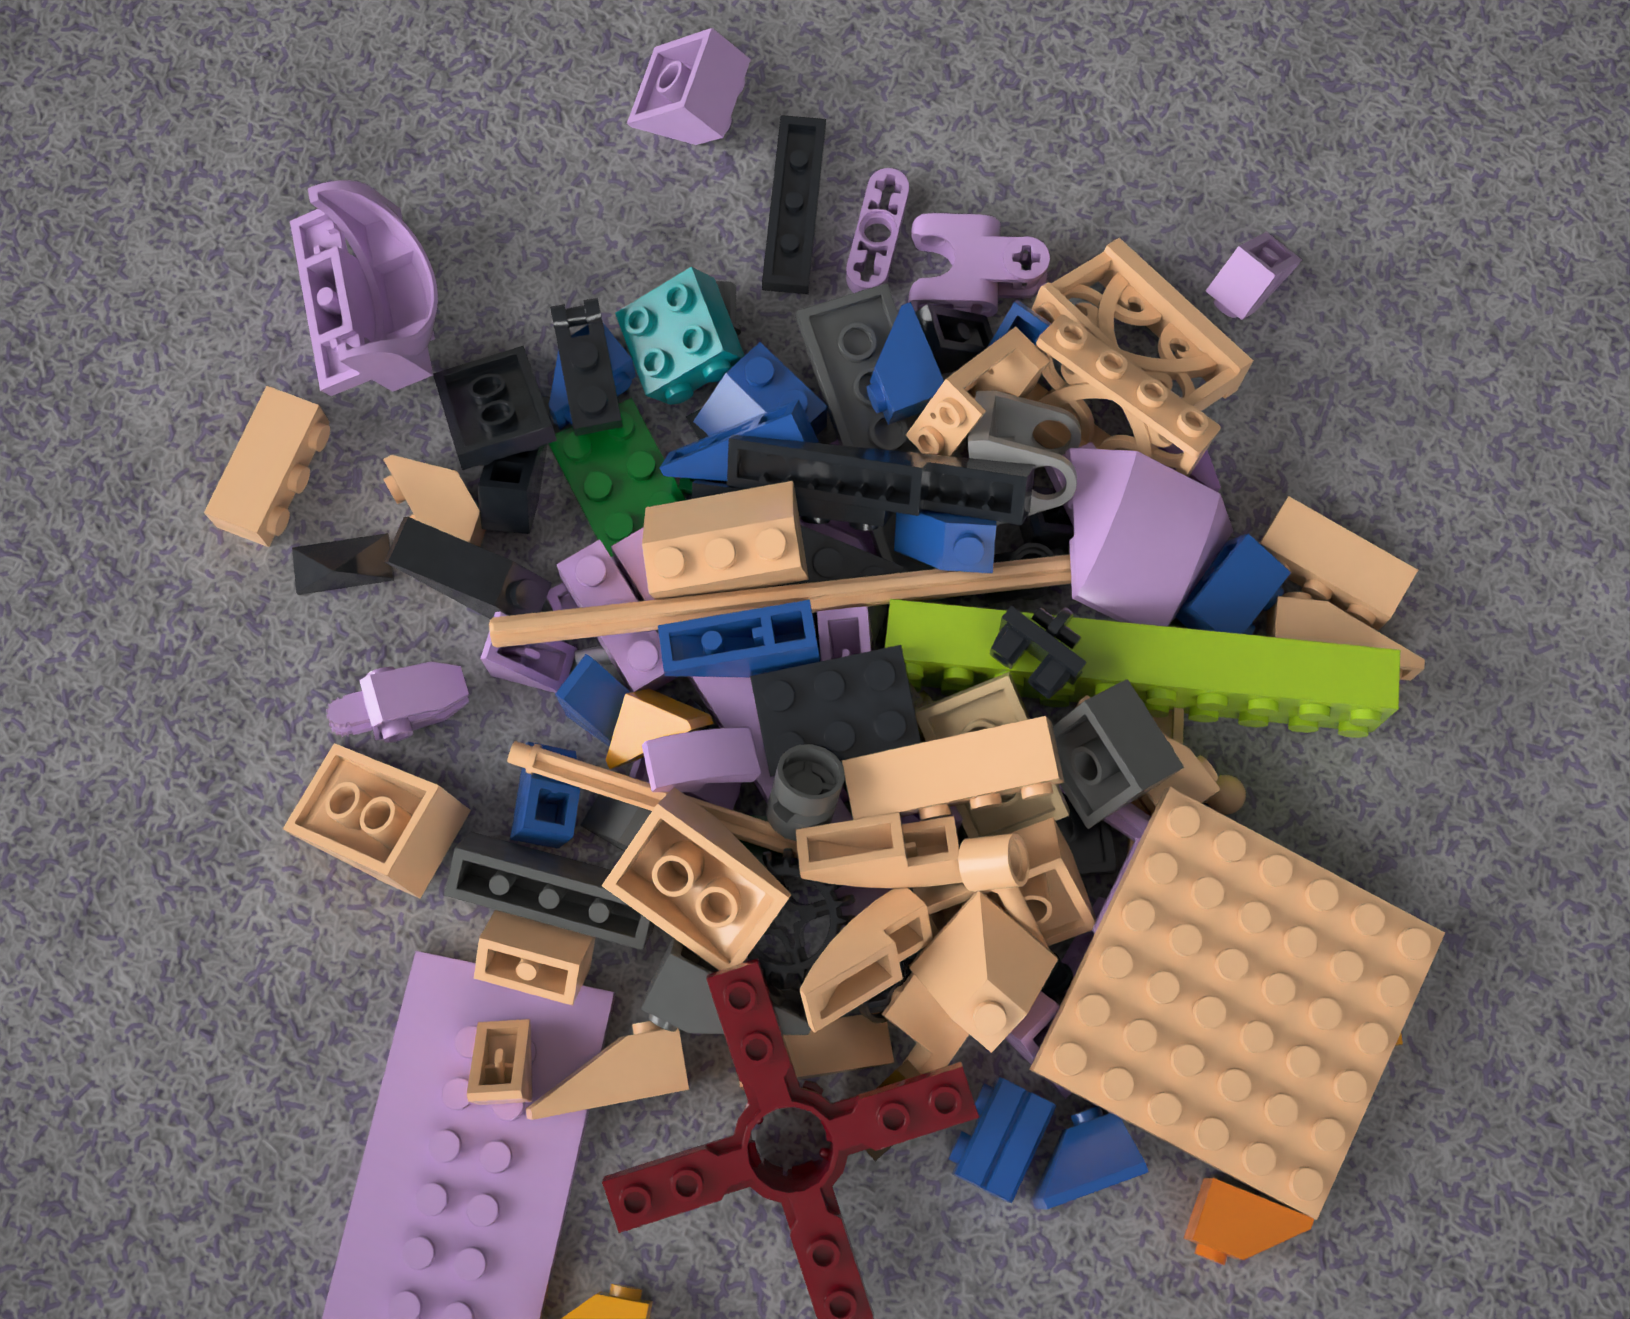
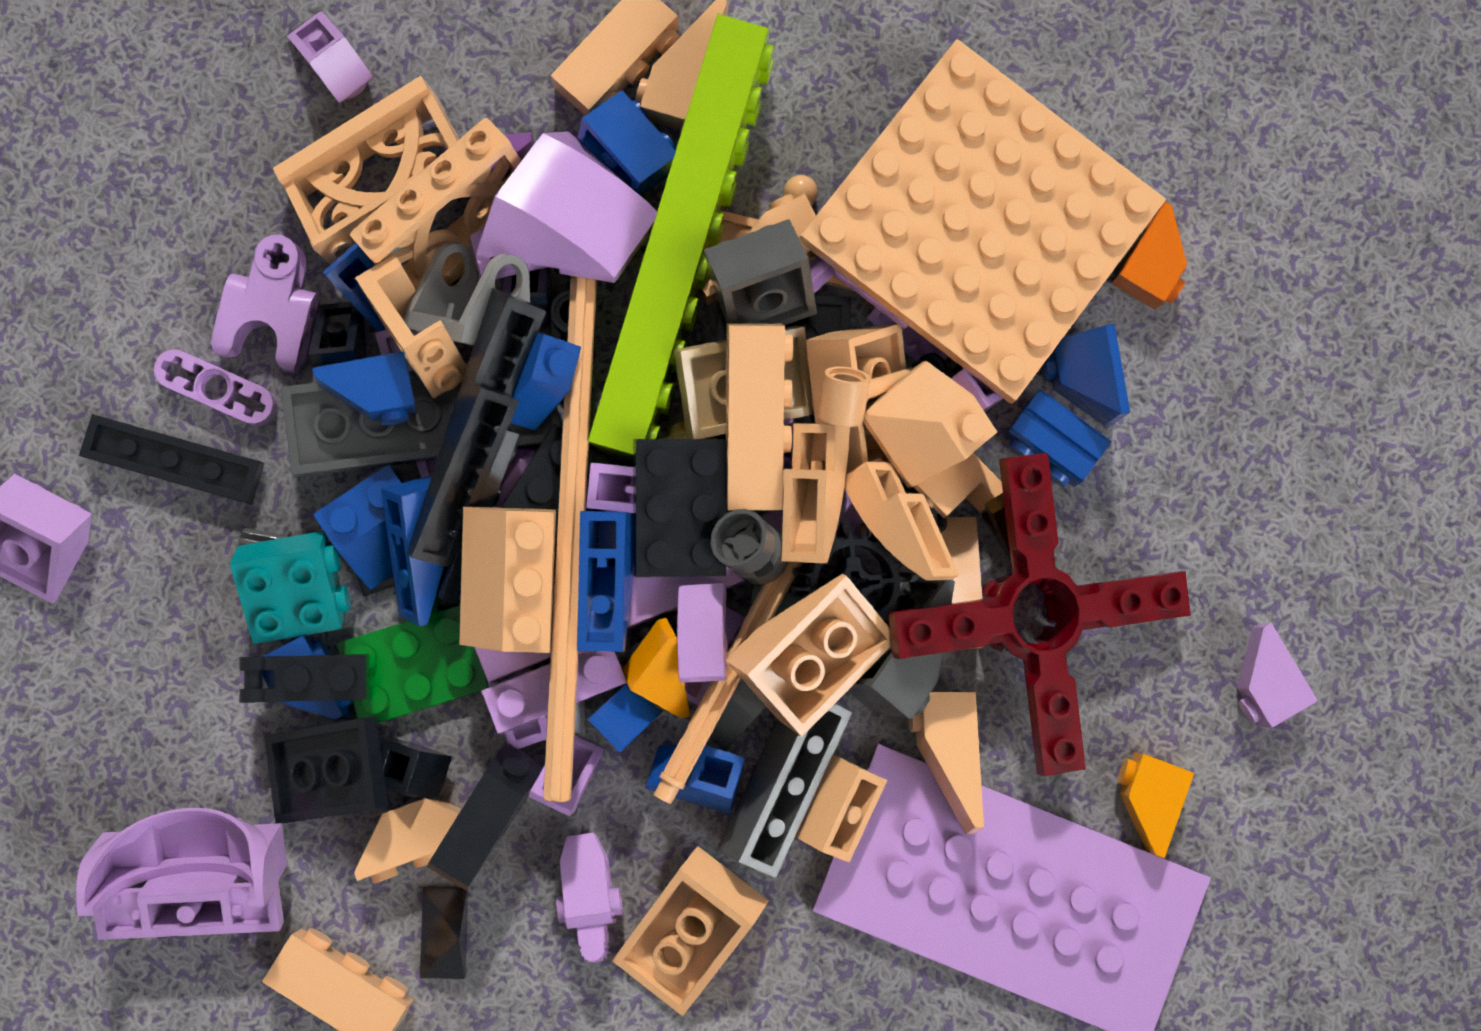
camera: 80 degrees left, 10 degrees up
light nougat slope [467,1019,532,1105] -> none
black hips [990,606,1087,699] -> none

